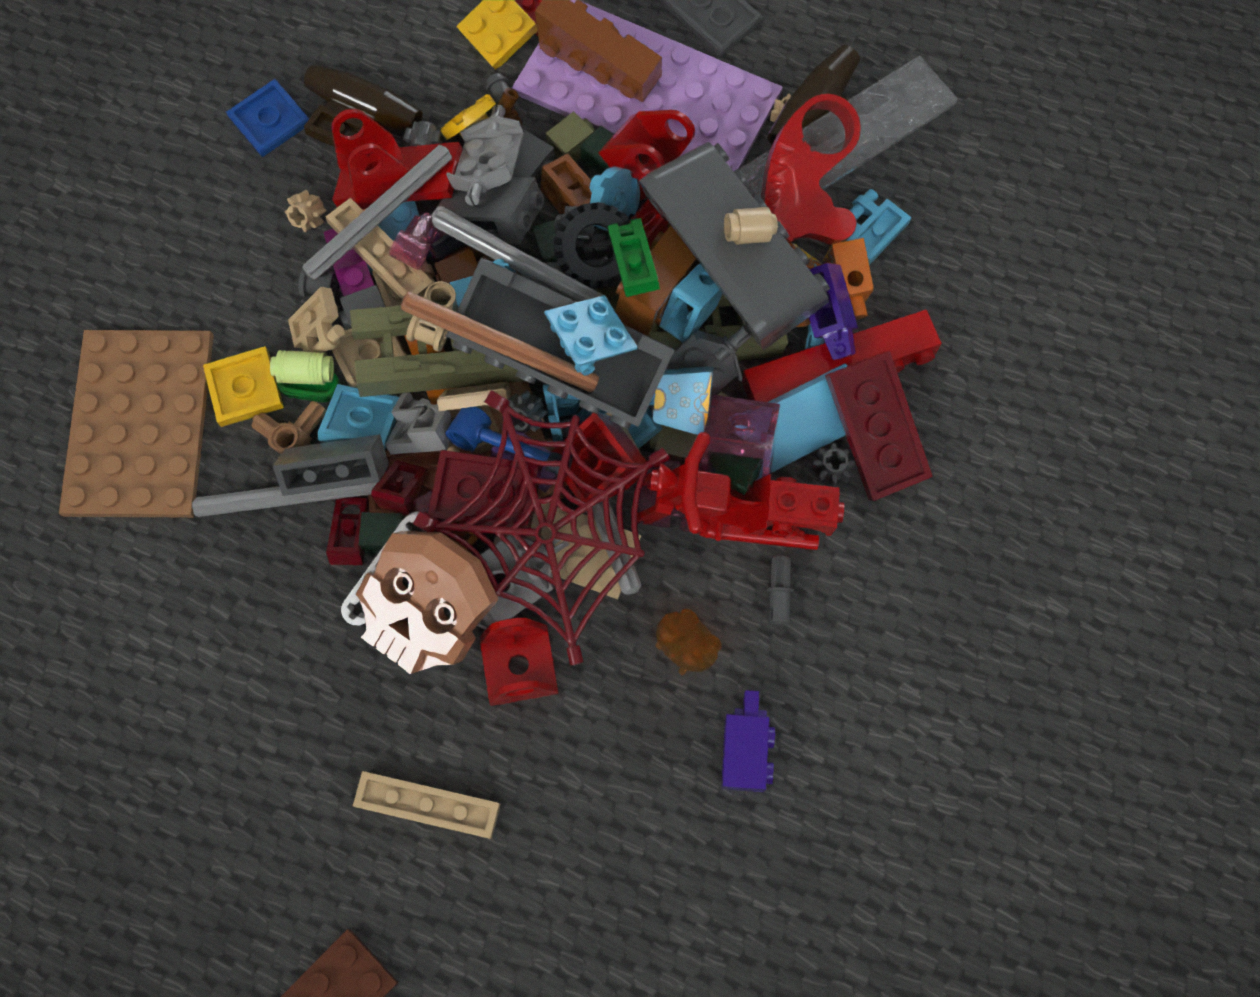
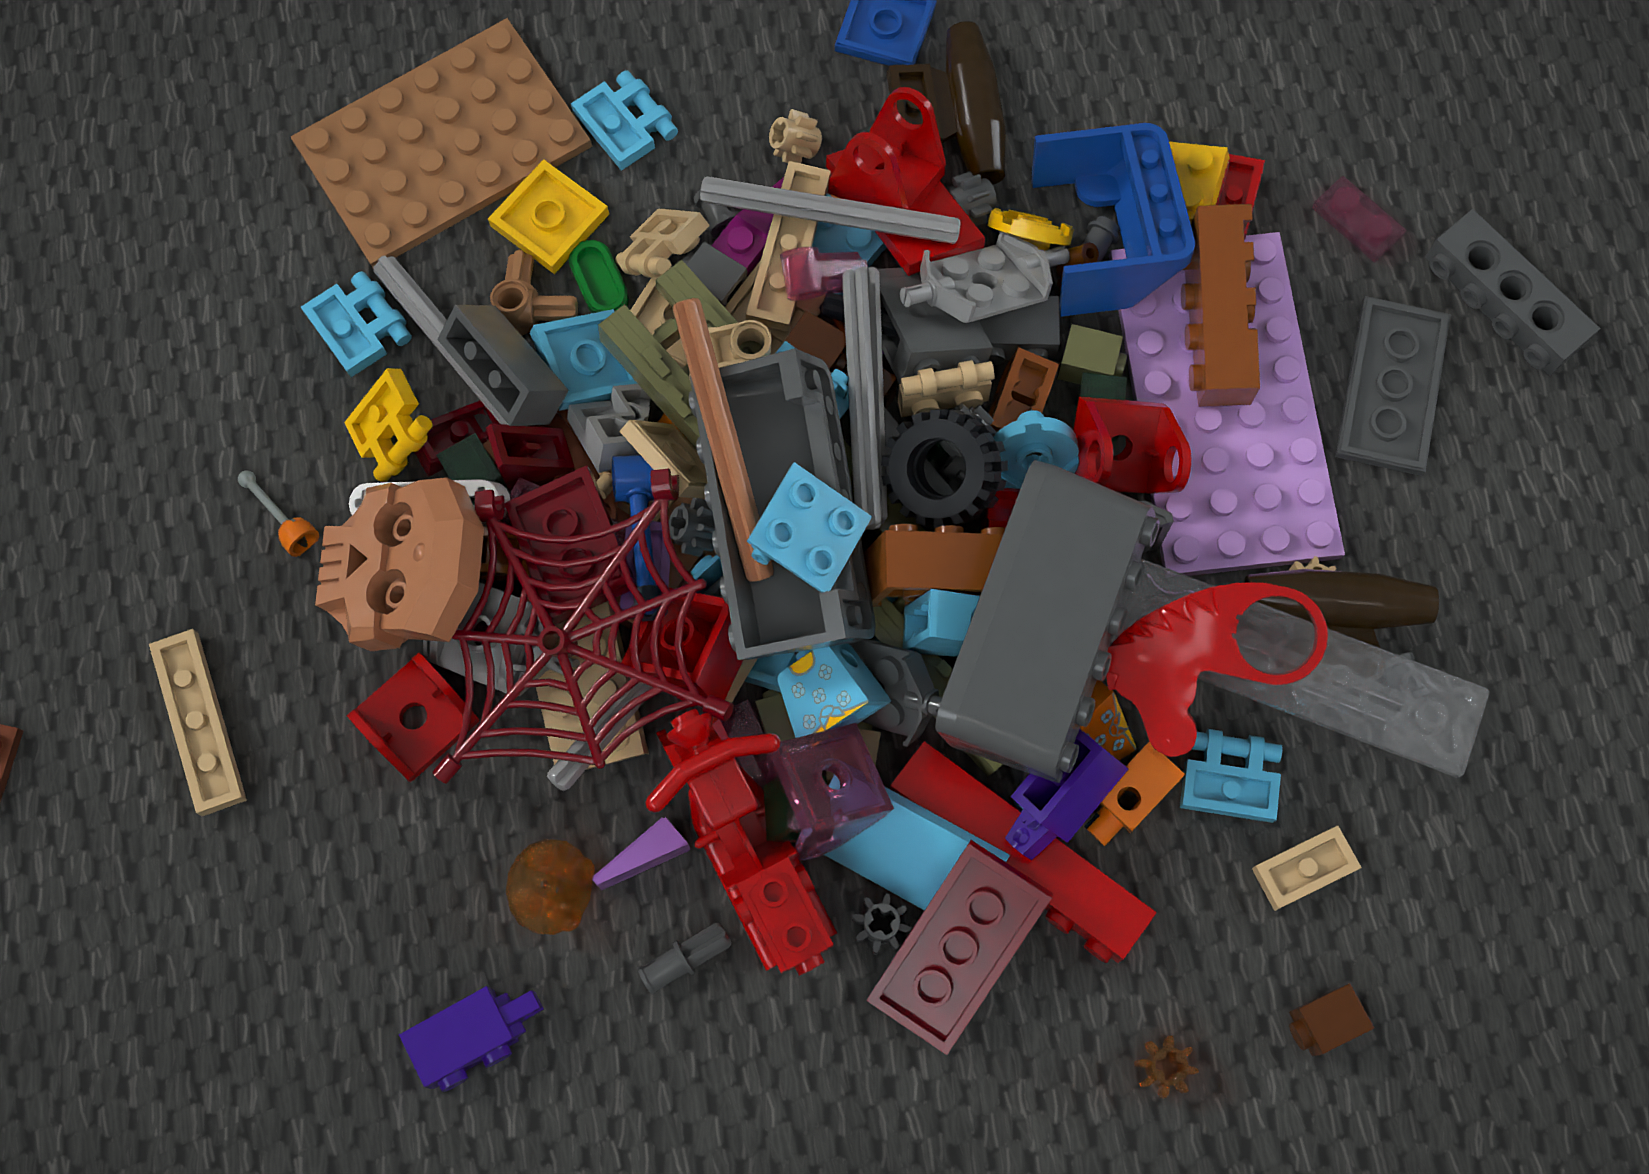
camera: 55 degrees right, 0 degrees up
yellowish green head [270,350,334,385] -> none
green plate [607,218,660,297] -> none
tan brick [724,207,778,245] -> none
none -> orange hinge [238,470,319,557]
none -> medium azure plate [301,271,412,377]
none -> yellow plate [344,368,433,482]
none -> medium azure plate [571,70,678,171]
none -> medium lavender slope [592,817,691,891]
none -> tan plate [898,360,995,417]
none -> blue windscreen [1031,123,1195,317]
none -> clear orange gear [1134,1035,1199,1099]
none -> tan plate [1252,826,1362,911]
none -> reddish brown brick [1289,983,1374,1056]

